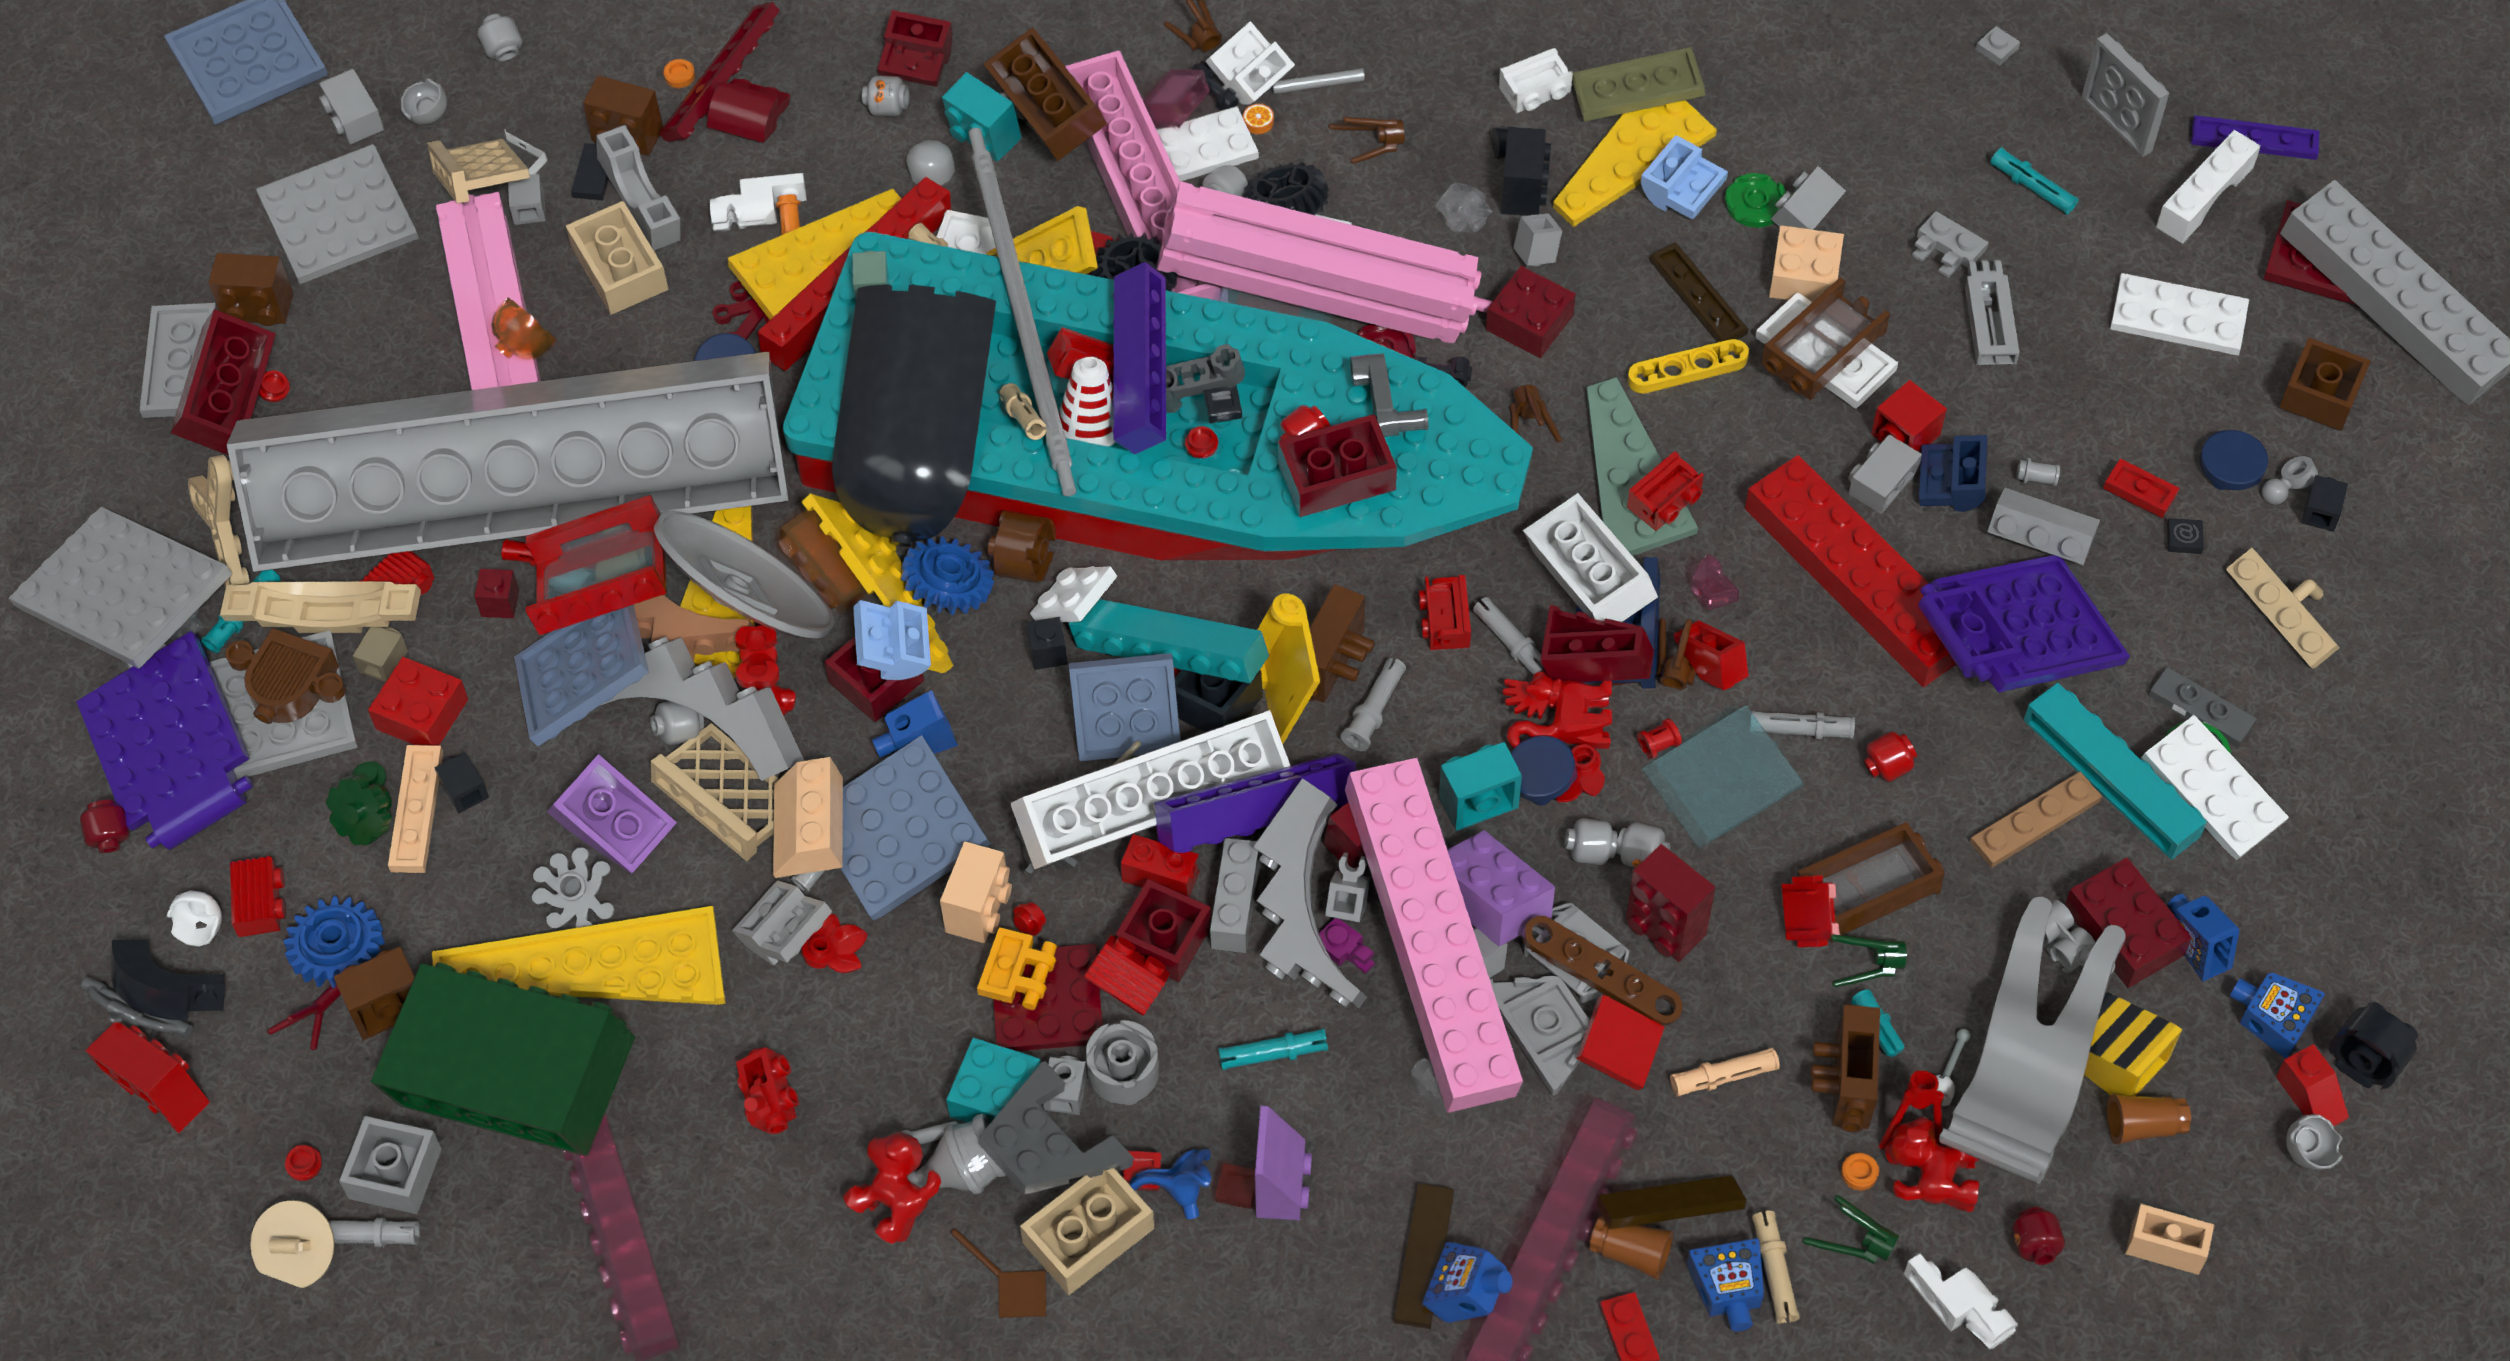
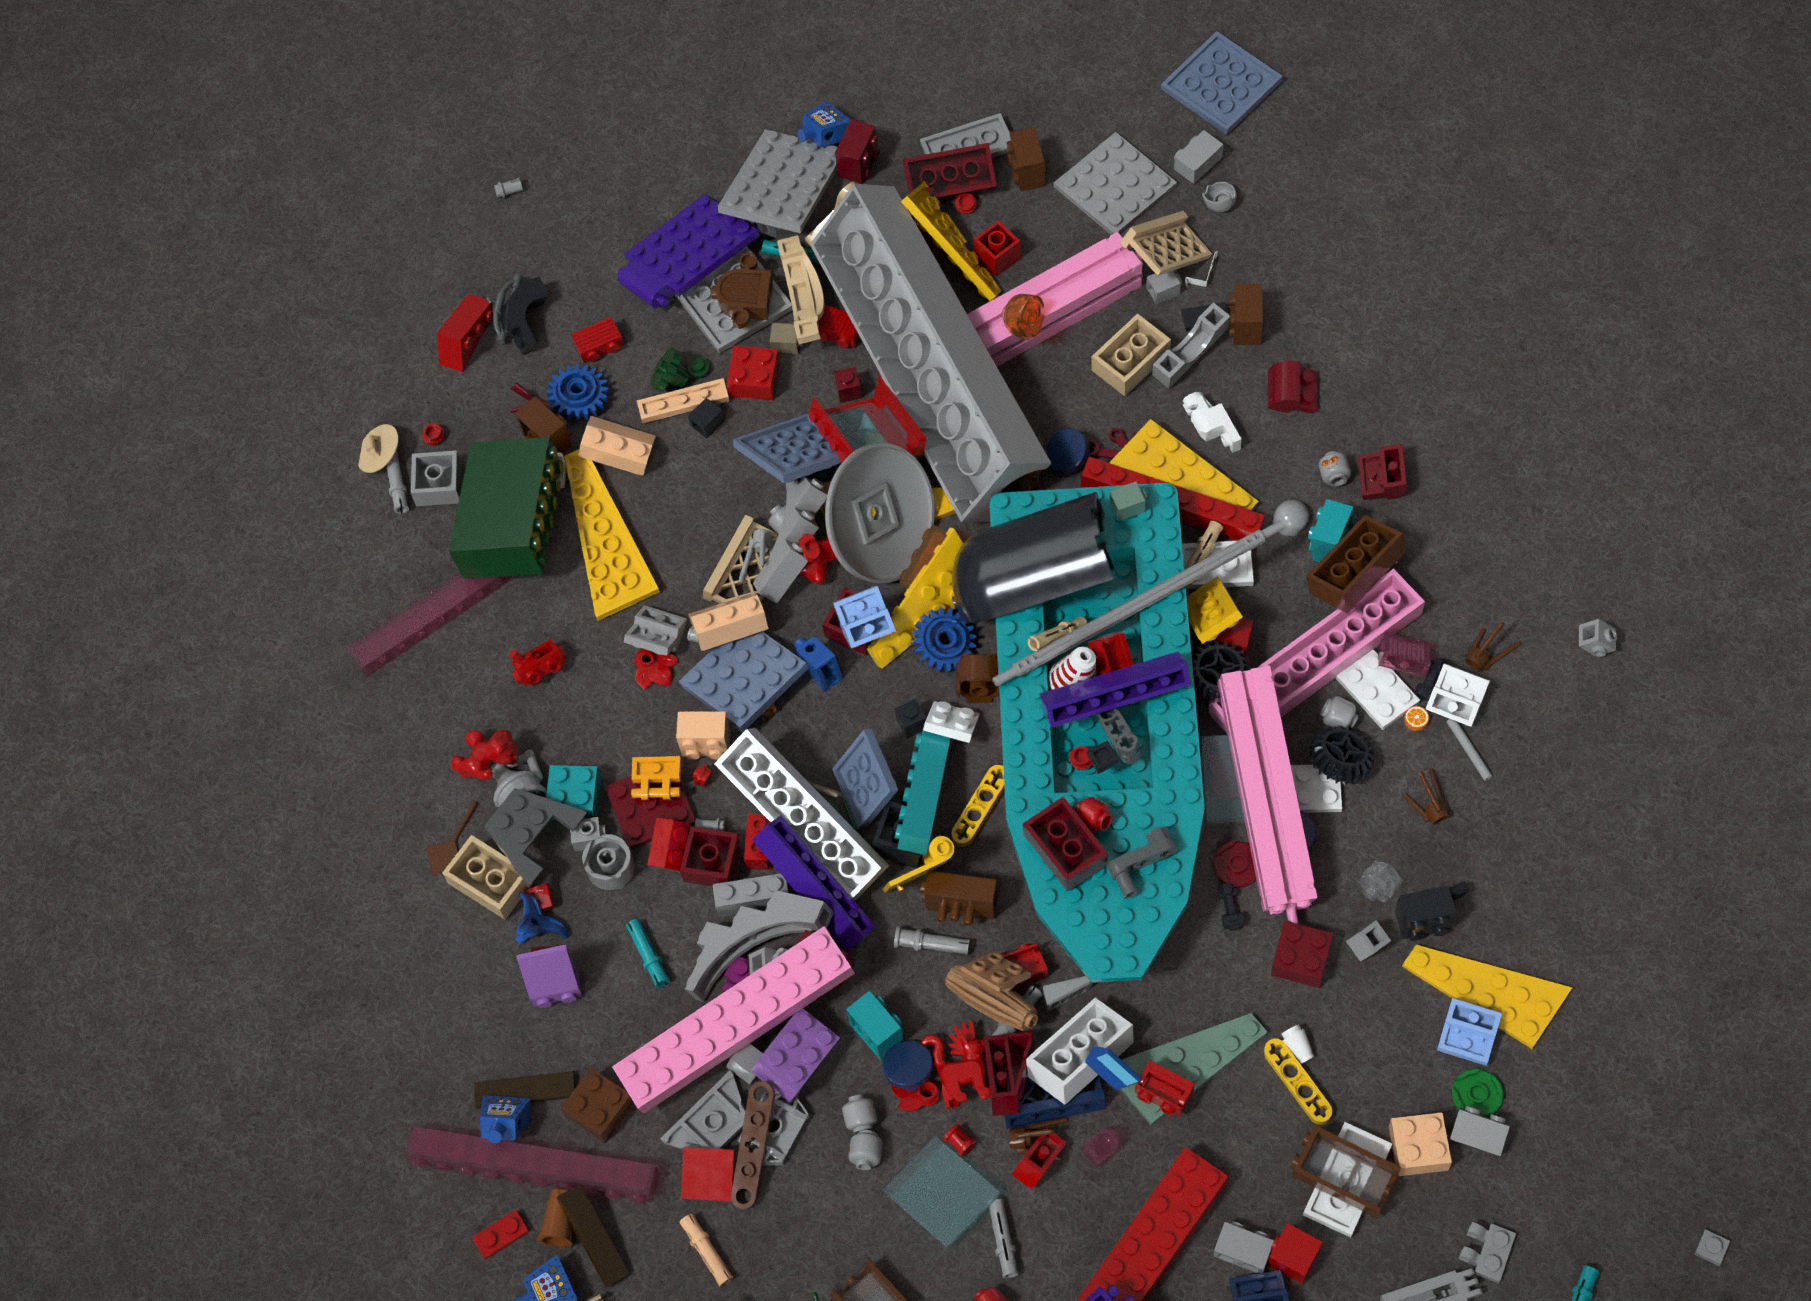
camera: 80 degrees right, 5 degrees up
dark red head [80,800,130,853] -> none
white hair [167,890,222,947] -> none
light grey head [477,14,523,62] -> none
light grey animal [532,848,615,929] -> none
medium lavender slope [547,754,677,874] -> none
dark red plate [658,2,780,142] -> none
orange tile [663,59,695,88] -> none
orange pin [776,194,801,235] -> none
white hinge [1499,48,1572,113] -> none
reddish brown plant [1509,384,1562,442] -> none
olive tile [1572,47,1705,122] -> none
dark red brick [1626,844,1716,962] -> none
dark brown tile [1649,242,1749,343] -> none
red piece [1782,875,1840,947] -> none
none -> reddish brown brick [561,1068,634,1143]
none -> light nougat slope [578,416,656,475]
none -> light grey pin [695,818,726,832]
none -> light grey plant [738,529,774,583]
none -> blue torso [798,101,850,147]
none -> dark red brick [835,119,880,184]
none -> yellow wing [901,181,1002,301]
none -> medium nougat plate [945,952,1038,1031]
none -> yellow beam [951,765,1005,847]
none -> red head [974,220,1021,277]
none -> light grey slope [1043,976,1092,1012]
none -> blue slope [1085,1046,1141,1090]
none -> white cone [1281,1024,1315,1064]

